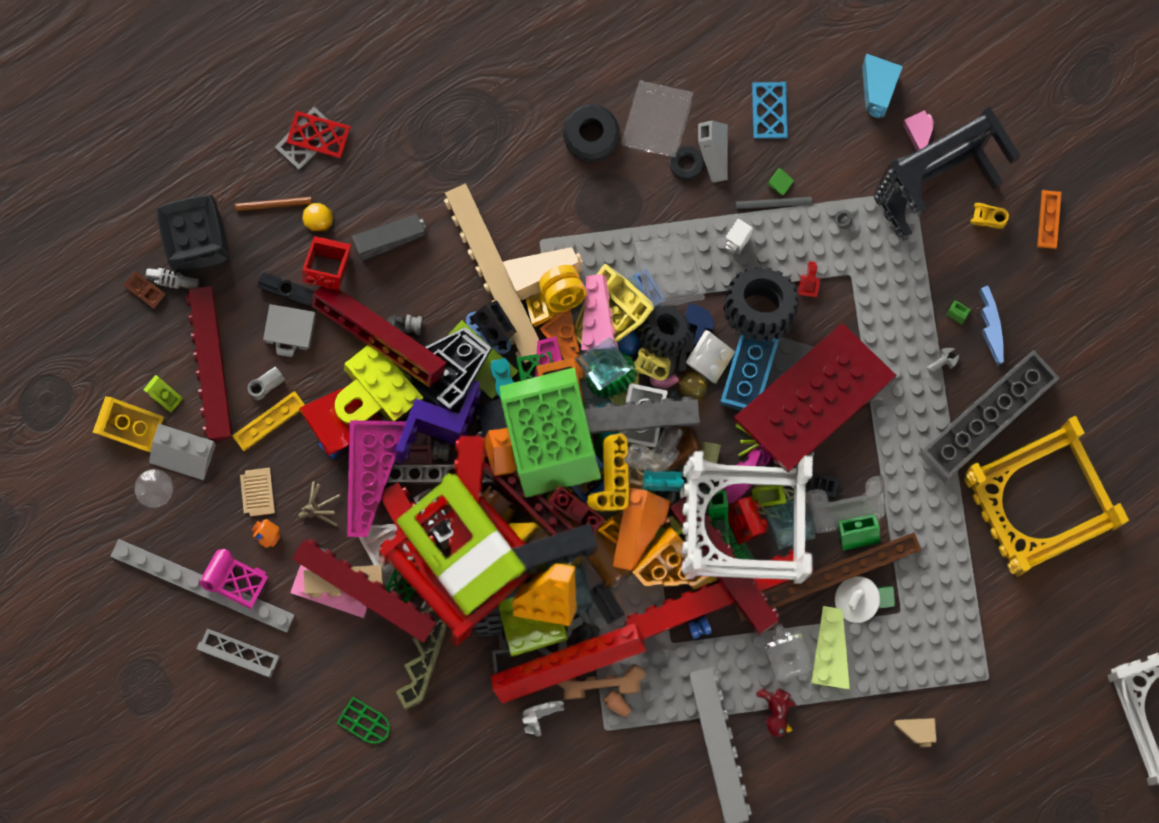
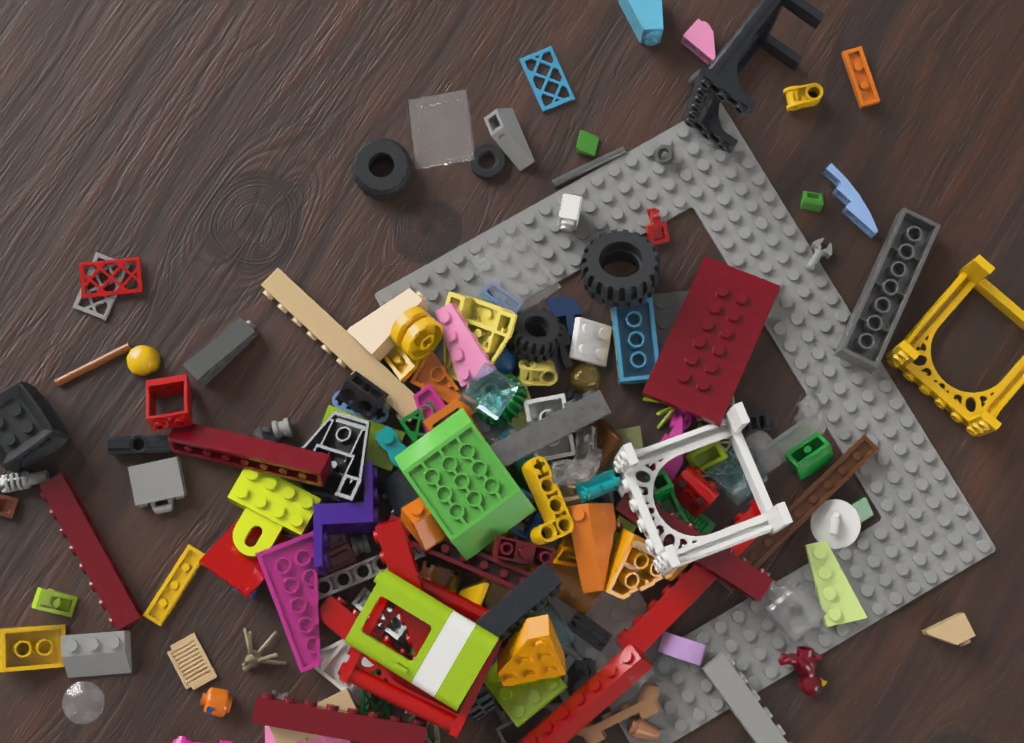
camera: 25 degrees left, 0 degrees up
light grey piece [248,366,285,400] -> none
bright pink arm [649,374,679,390] -> none
blue wheel [687,615,712,639] -> none
none -> lavender slope [658,631,707,666]

